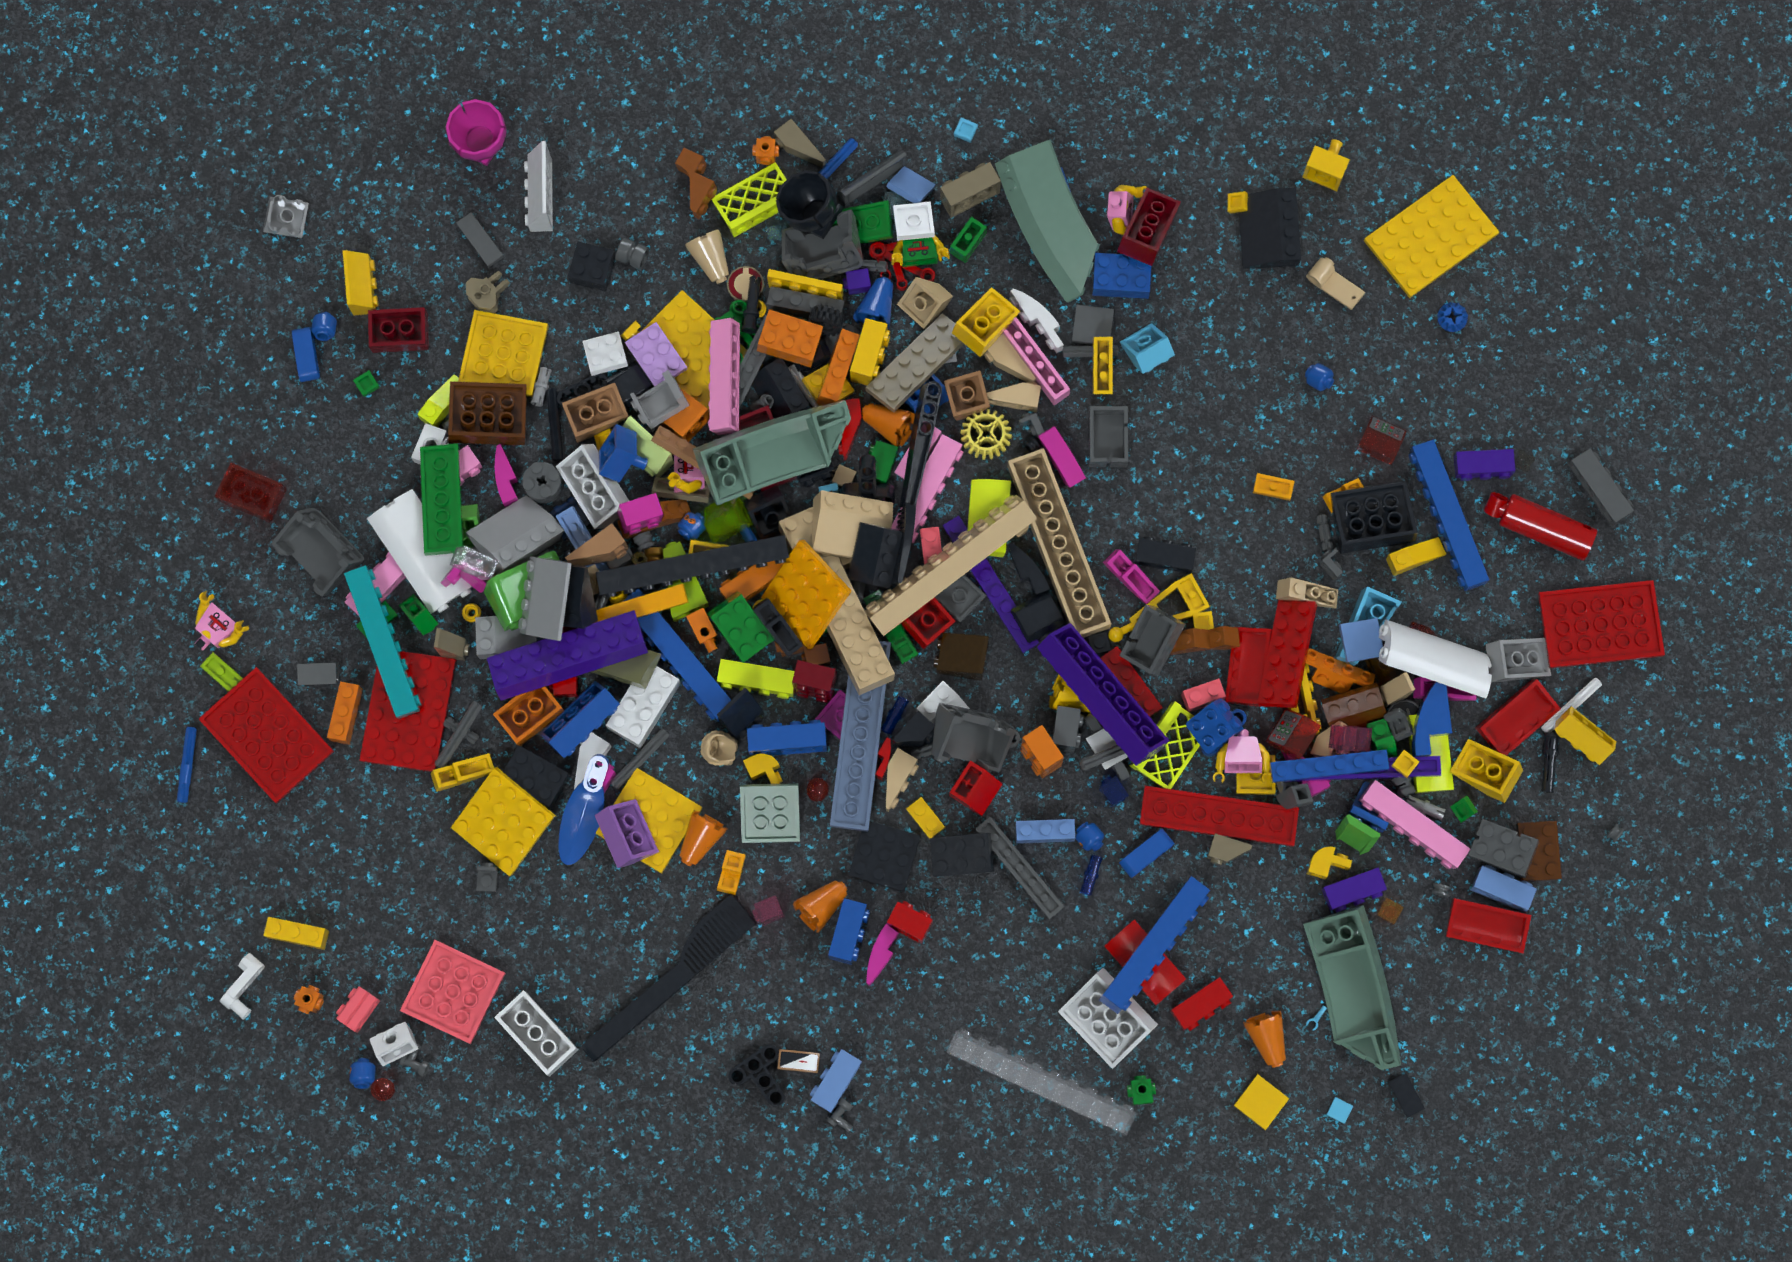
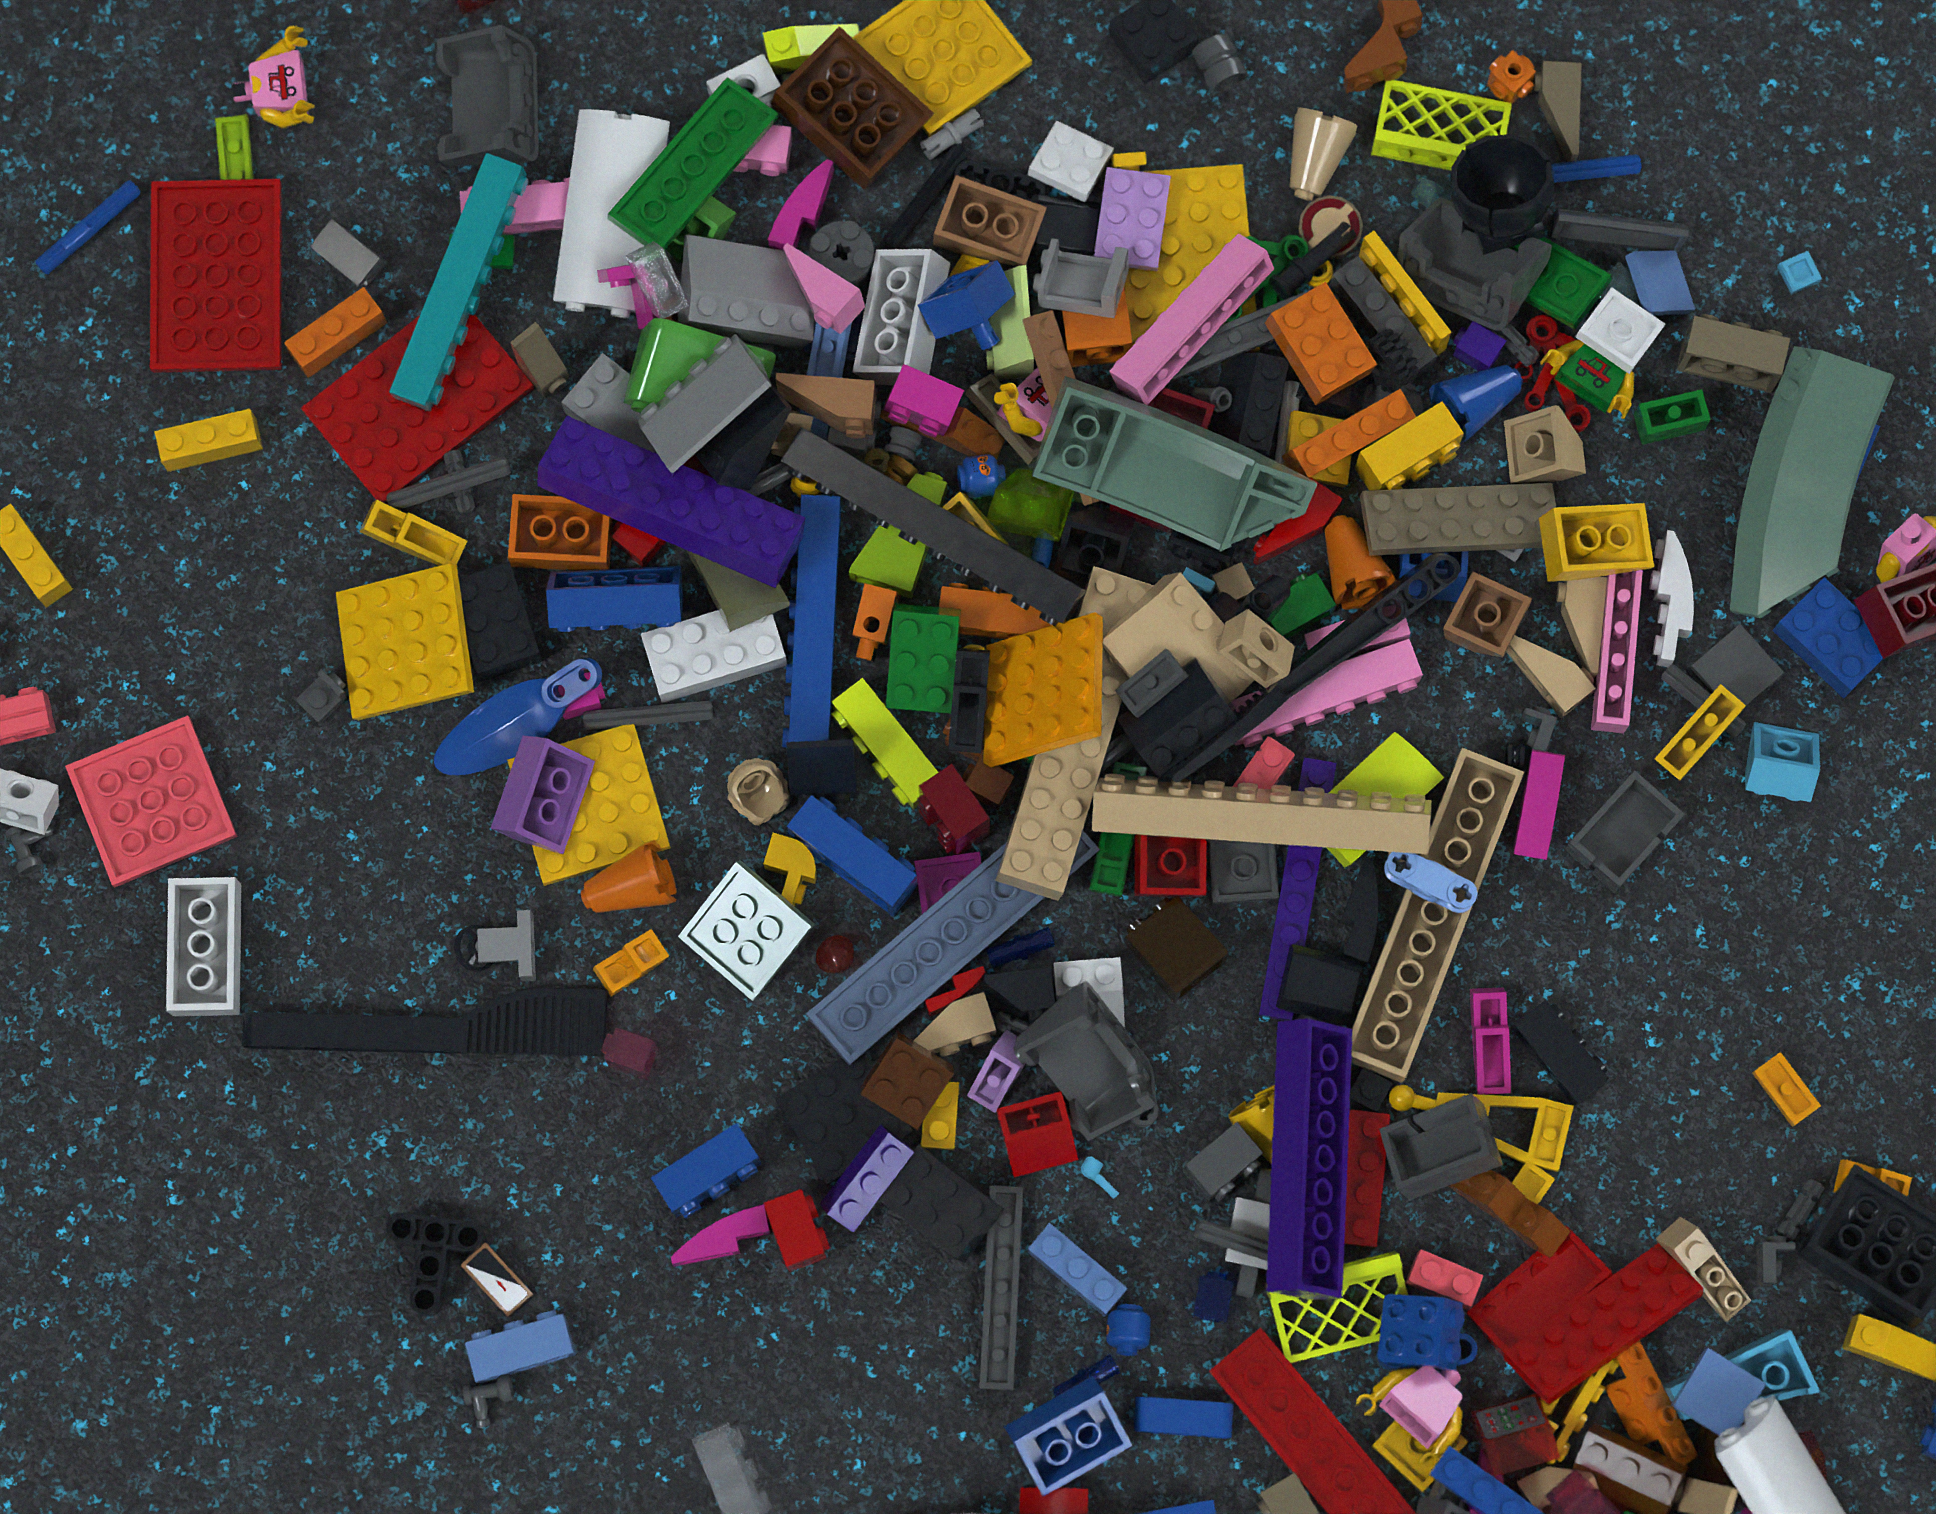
camera: 40 degrees right, 0 degrees up
green slope [399,594,438,636] -> none
yellow plate [462,603,481,622] -> none
white slope [574,732,611,789] -> none
light orange tile [592,584,689,624] -> none
orange cone [793,880,848,932] -> none
light yellow gear [961,409,1012,460] -> none
orange brick [1020,725,1064,779] -> none
none -> yellow brick [155,409,263,472]
none -> light grey piece [454,910,536,981]
none -> bright pink slope [783,243,865,334]
none -> brick [820,1124,914,1232]
none -> reddish brown brick [861,1031,954,1130]
none -> lavender slope [967,1029,1026,1113]
none -> blue brick [1004,1376,1132,1496]
none -> medium azure hand [1081,1157,1119,1199]
none -> dark grey plate [1115,648,1189,718]
none -> tan brick [1219,609,1295,688]
none -> light blue piece [1384,852,1478,913]

